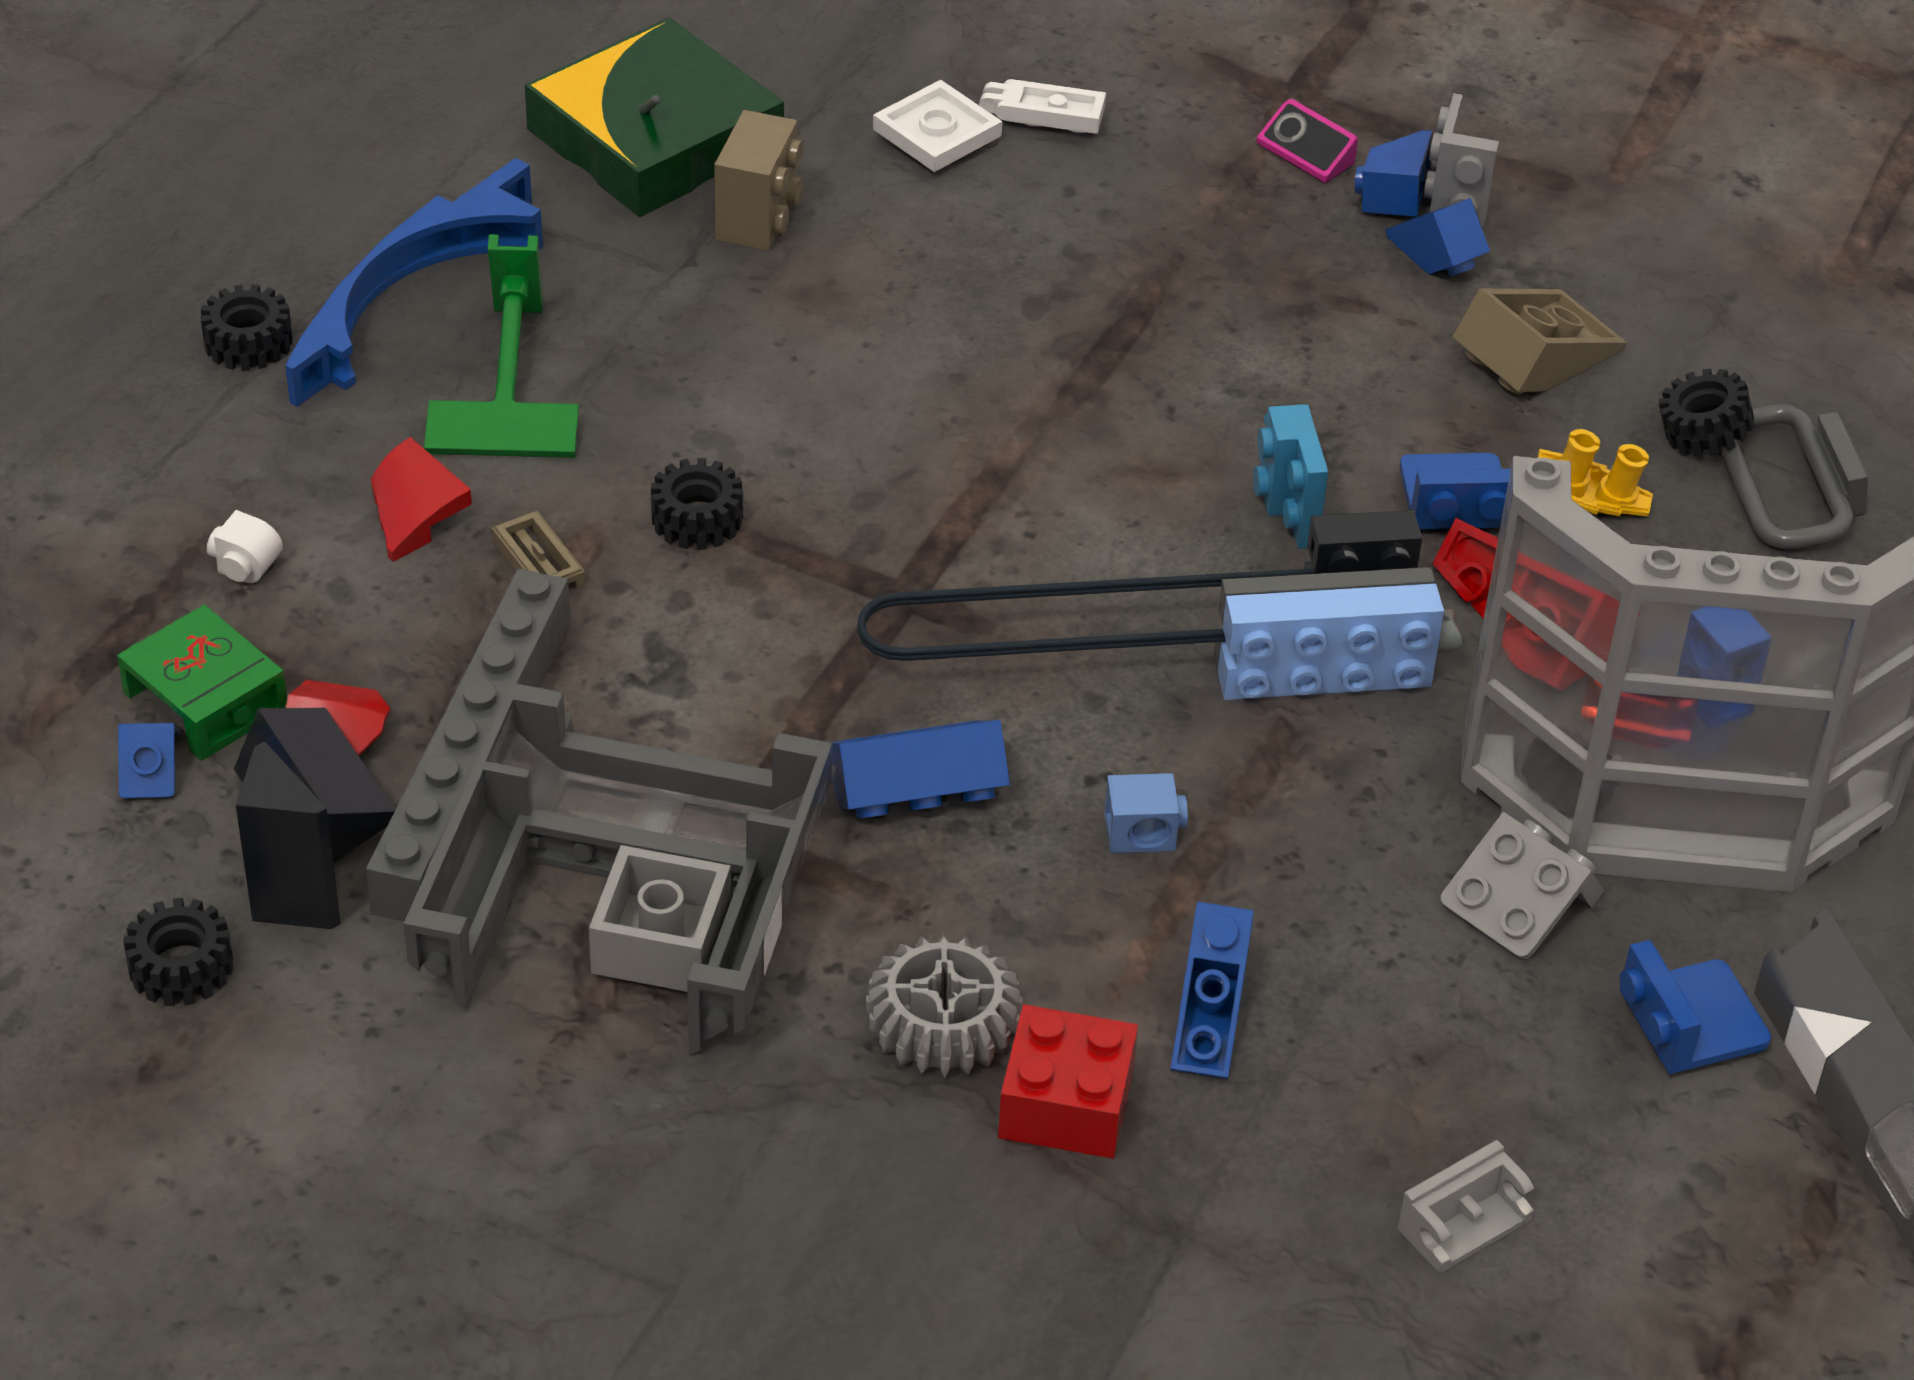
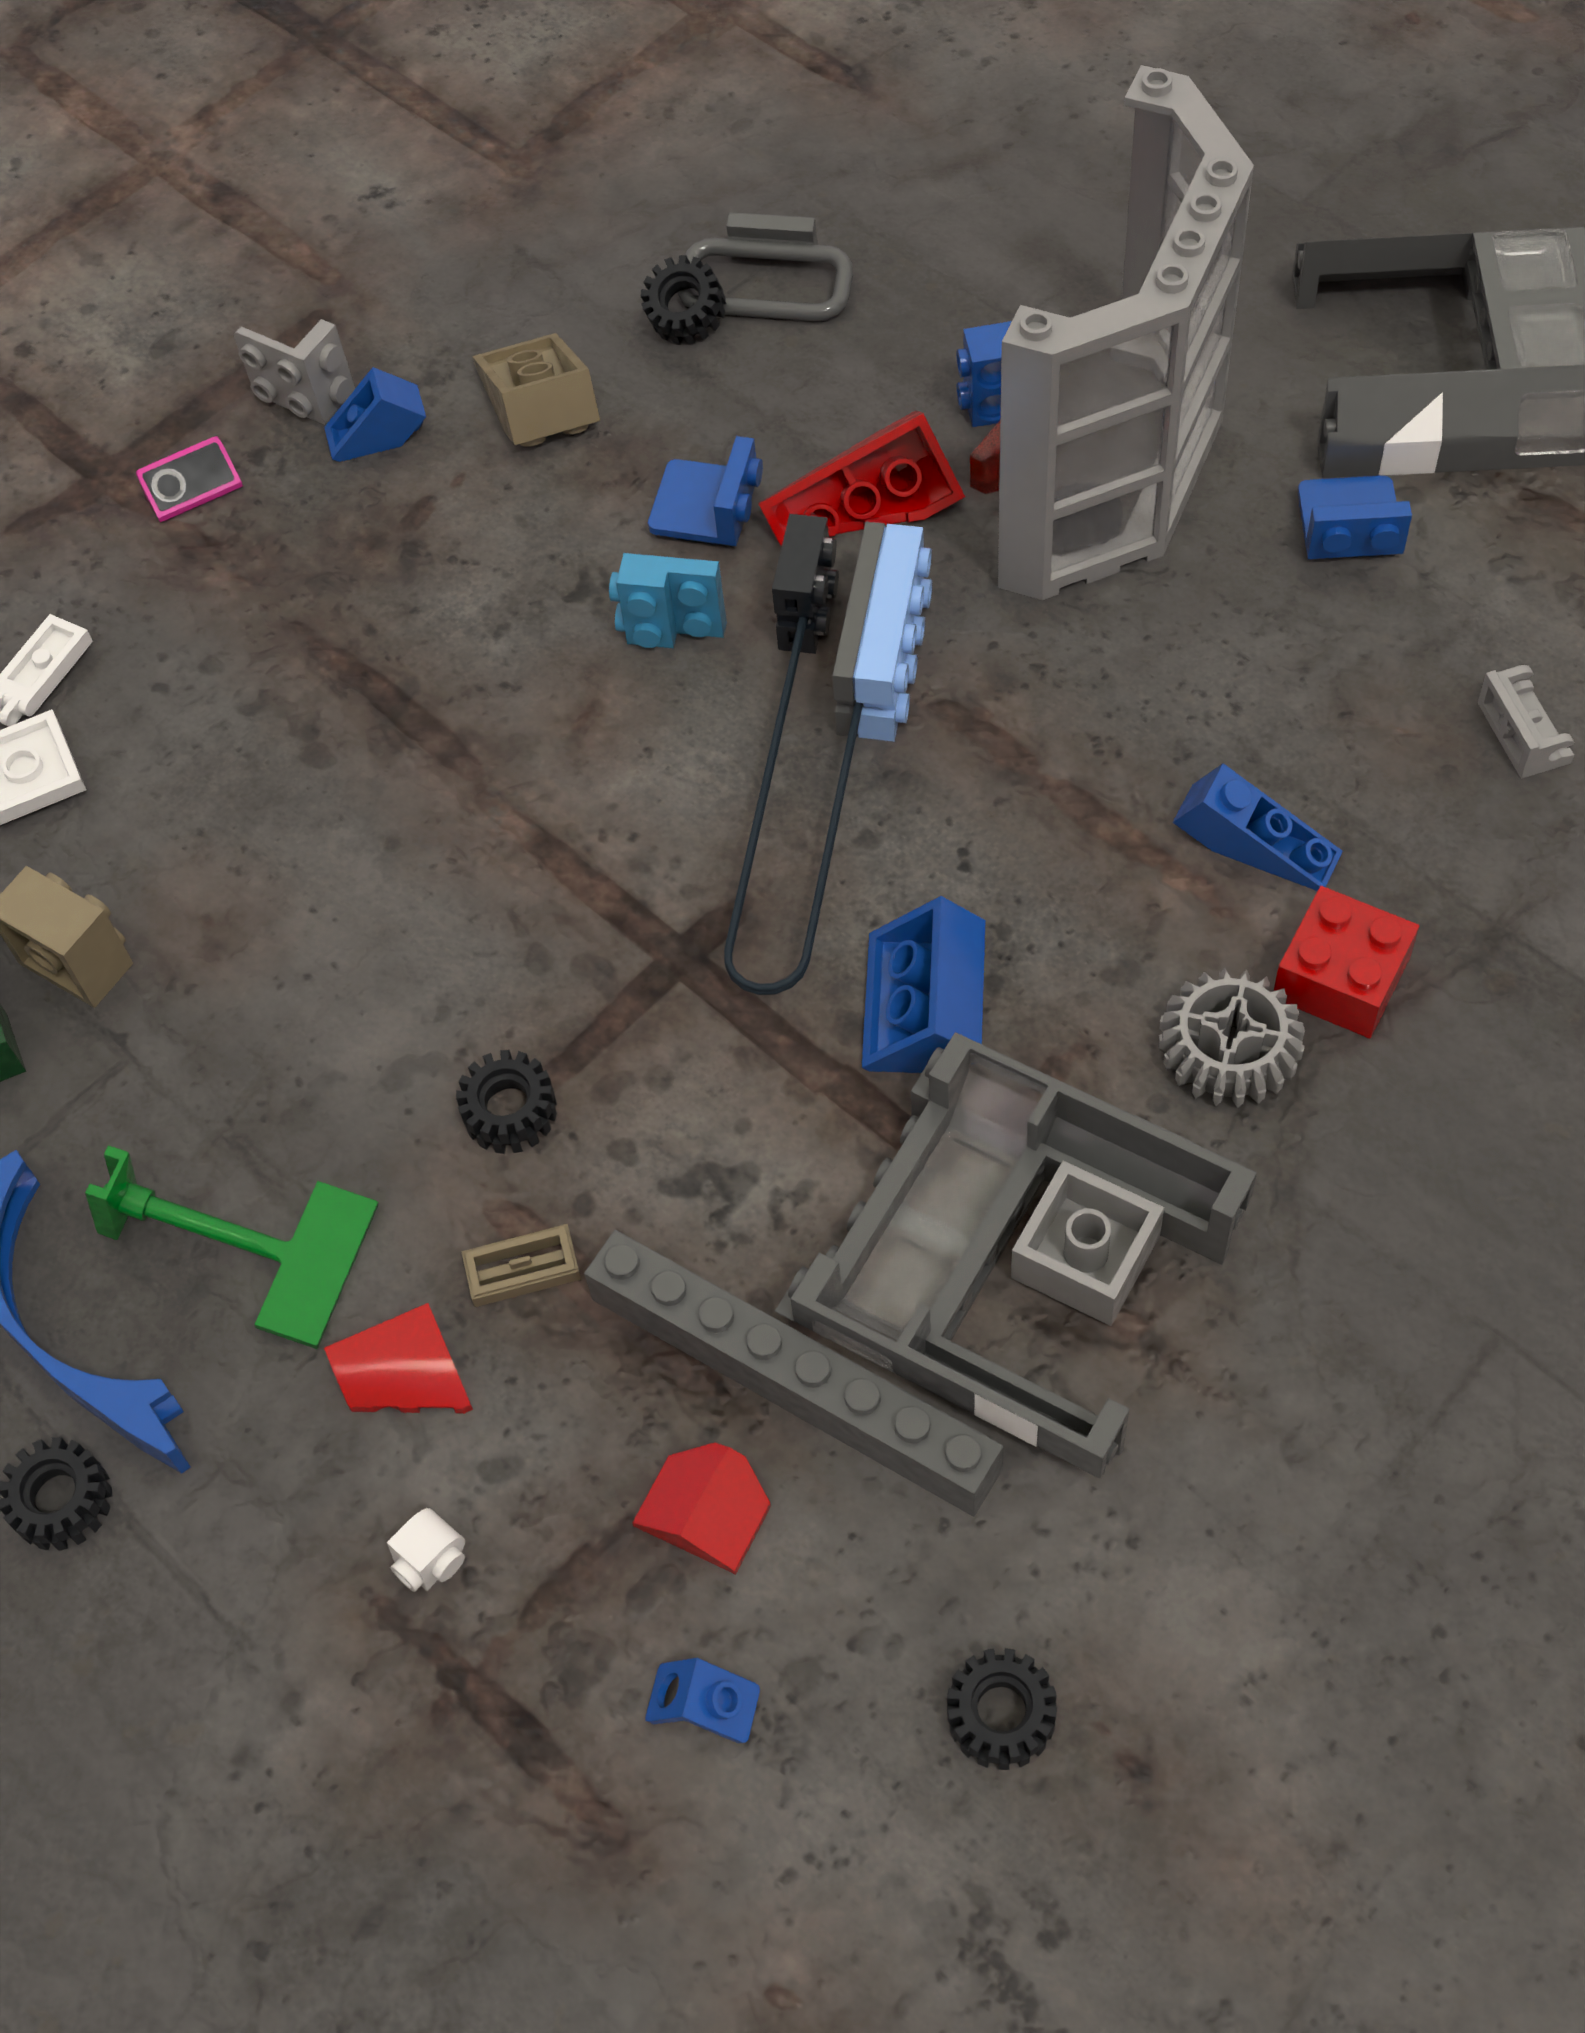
camera: 65 degrees left, 15 degrees up
green panel [117,604,287,761] -> none
black slope [234,708,395,863] -> none
black slope [236,741,341,929] -> none
medium blue brick [1104,773,1188,853] -> none
blue slope [1355,130,1433,216] -> none
light grey bracket [1441,812,1605,959] -> none
yellow connector [1537,429,1653,517] -> none

